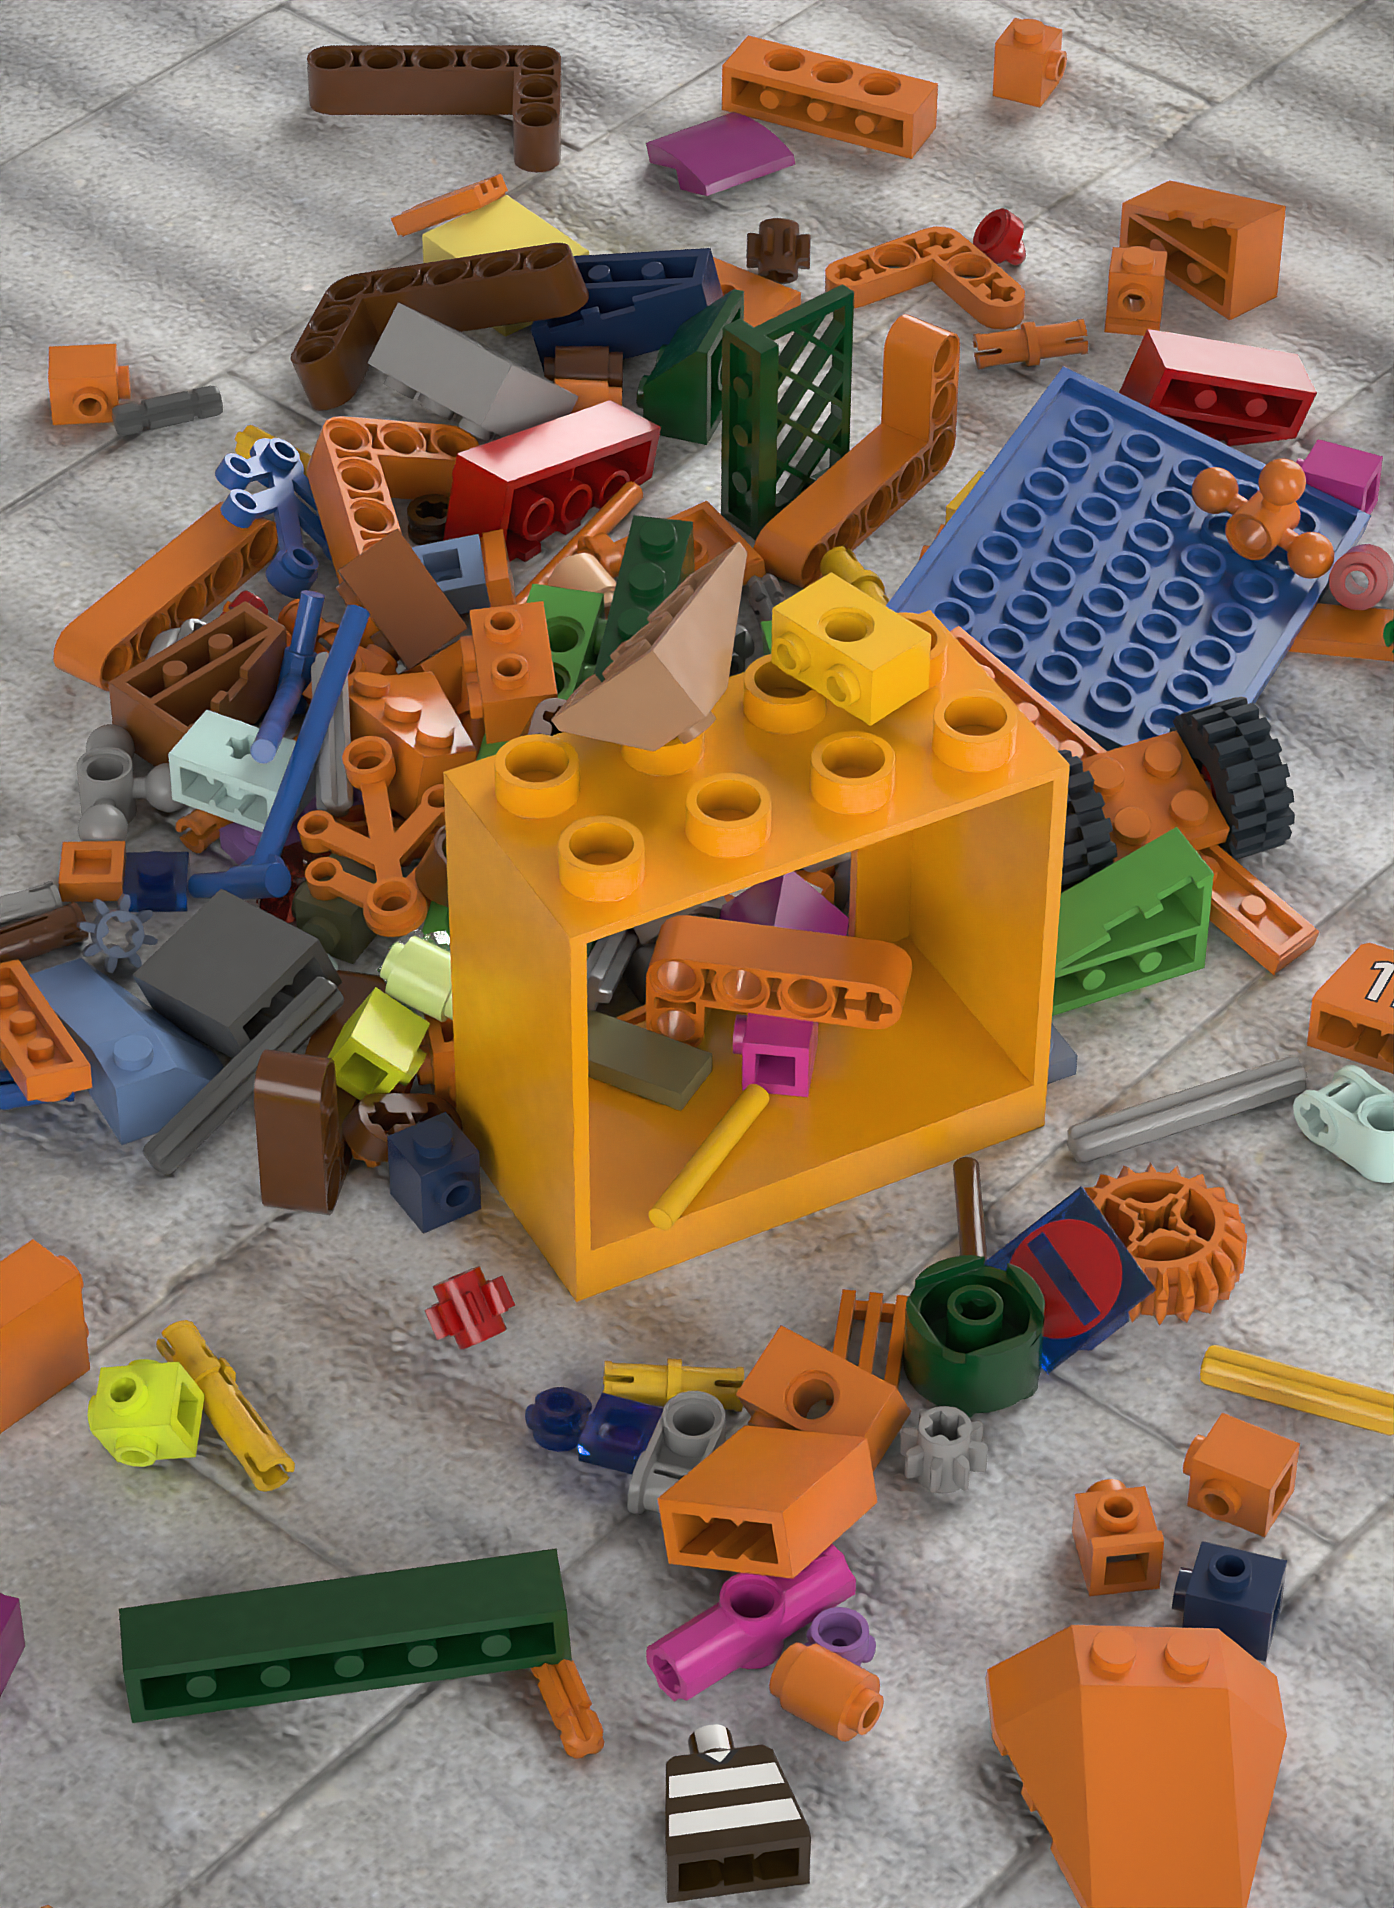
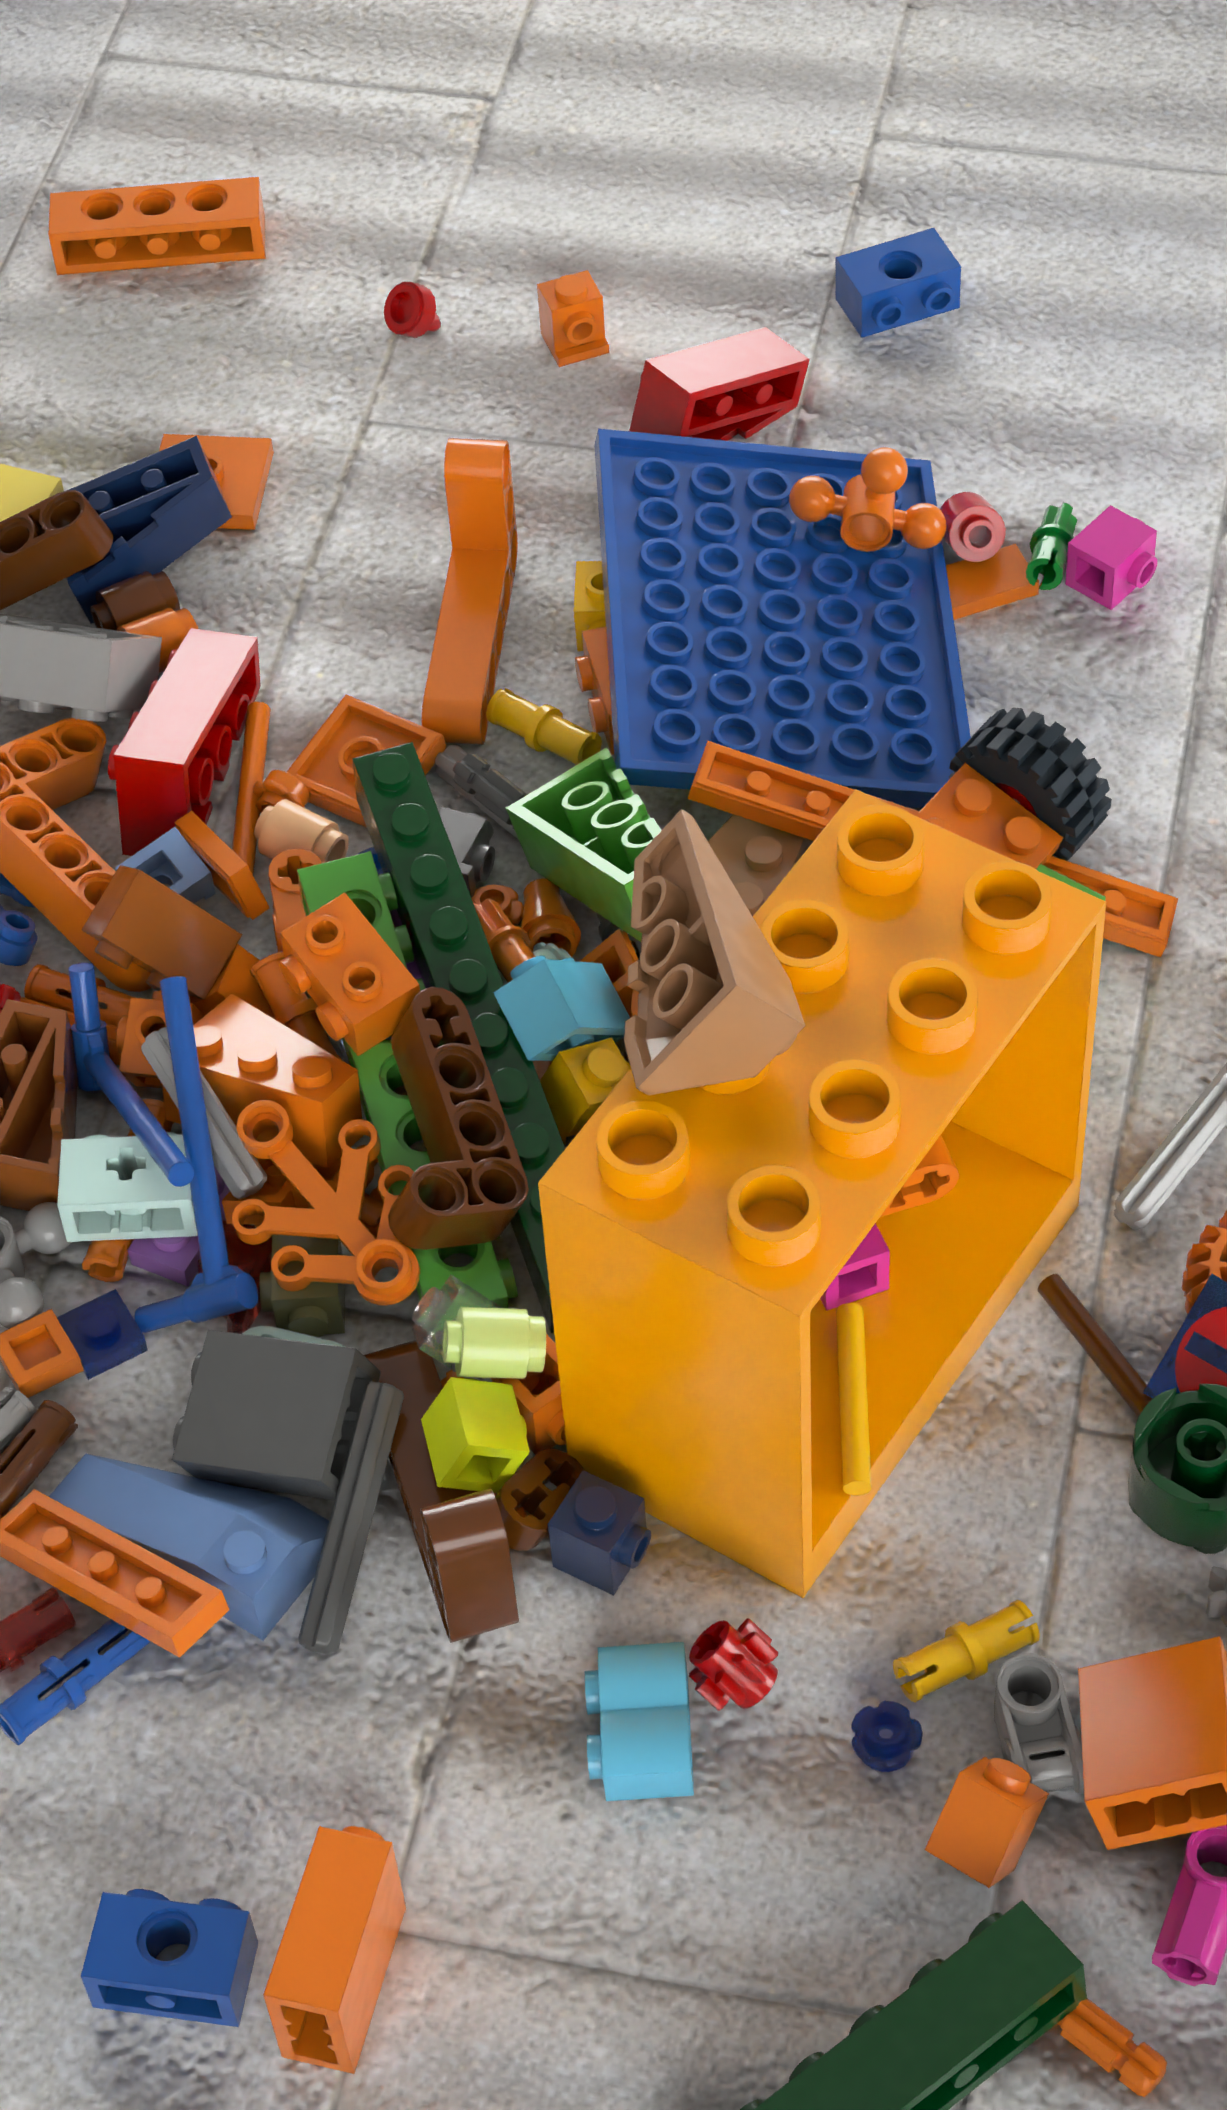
camera: 25 degrees left, 10 degrees up
sand blue gear [77,894,158,973] -> none
neon yellow brick [88,1359,205,1467] -> none
yellow pin [156,1320,295,1492] -> none
dark brown bush [407,494,450,546] -> none
clear blue plate [578,1393,663,1475] -> none
dark green slope [636,289,744,445] -> none
magenta slope [646,112,796,196] -> none
dark green fence [721,284,854,541] -> none
orange brick [736,1325,911,1472] -> none
reddish brown gear [746,218,811,284] -> none
yellow brick [771,572,931,726] -> none
orange beam [825,226,1025,329] -> none
orange tile [826,1289,909,1406] -> none
orange pin [973,319,1088,370] -> none
orange brick [993,18,1067,108] -> none
orange wedge [1119,180,1286,320] -> none
dark pink brick [1296,439,1383,514] -> none
none -> medium azure brick [585,1642,694,1801]
none -> orange brick [925,1757,1049,1888]

